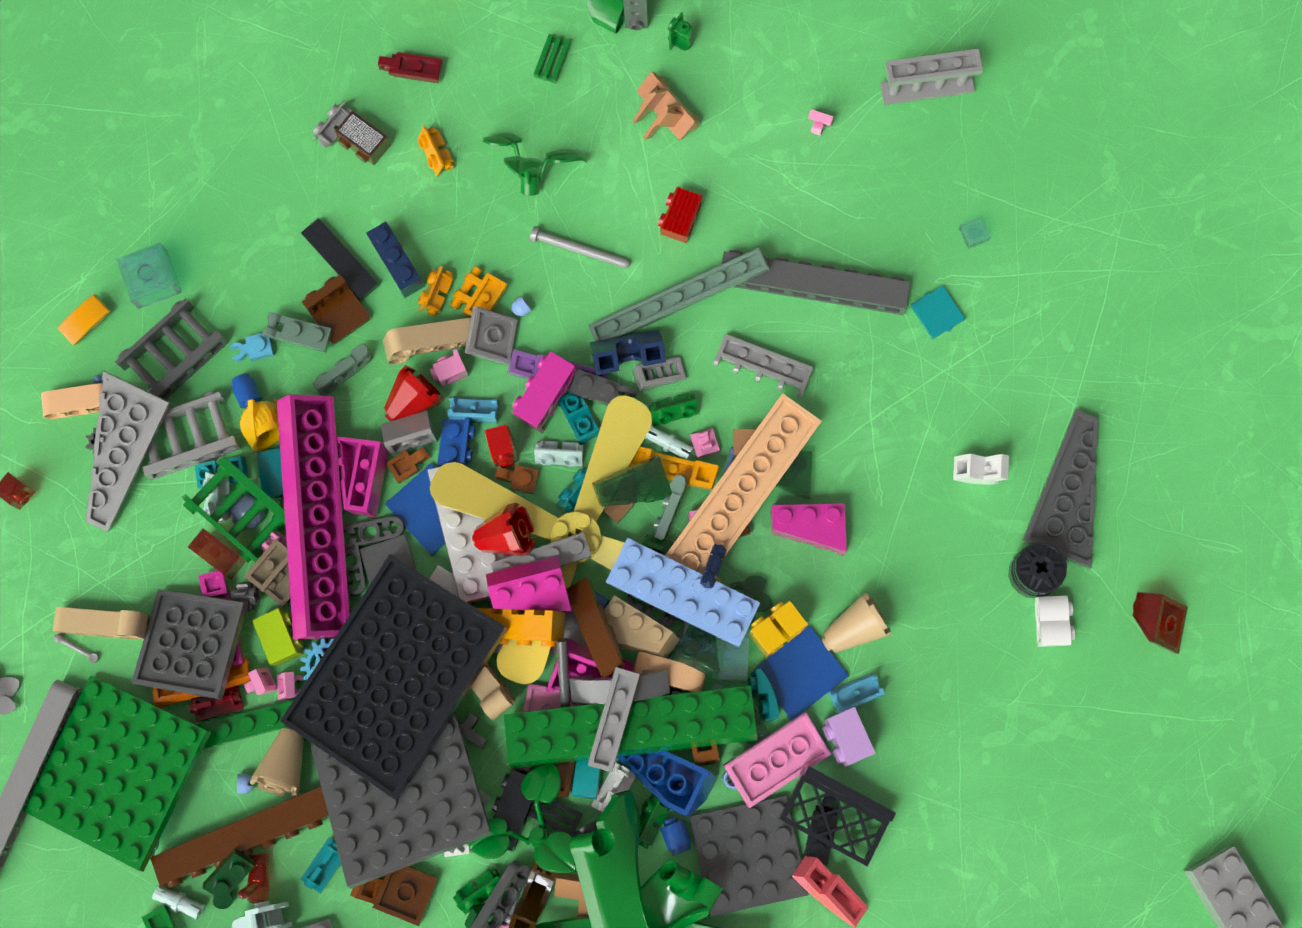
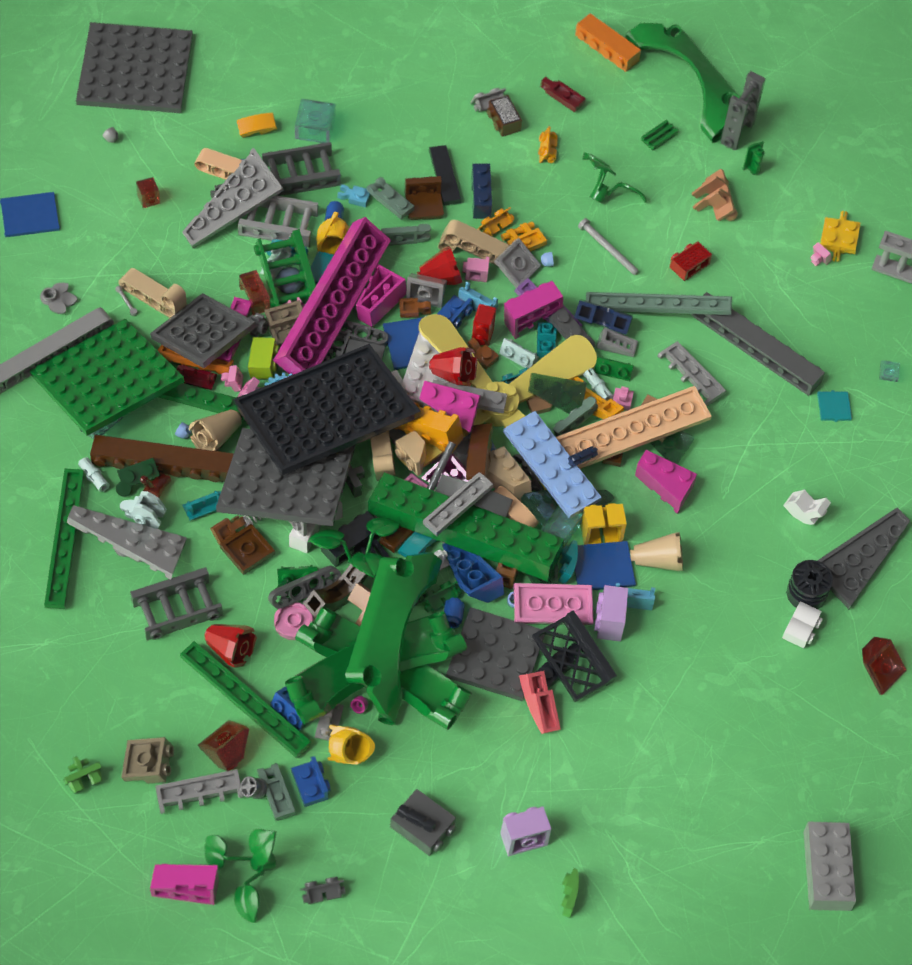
camera: 20 degrees right, 20 degrees down
none -> tan slope [395,431,427,476]
none -> yellow plate [820,211,861,262]

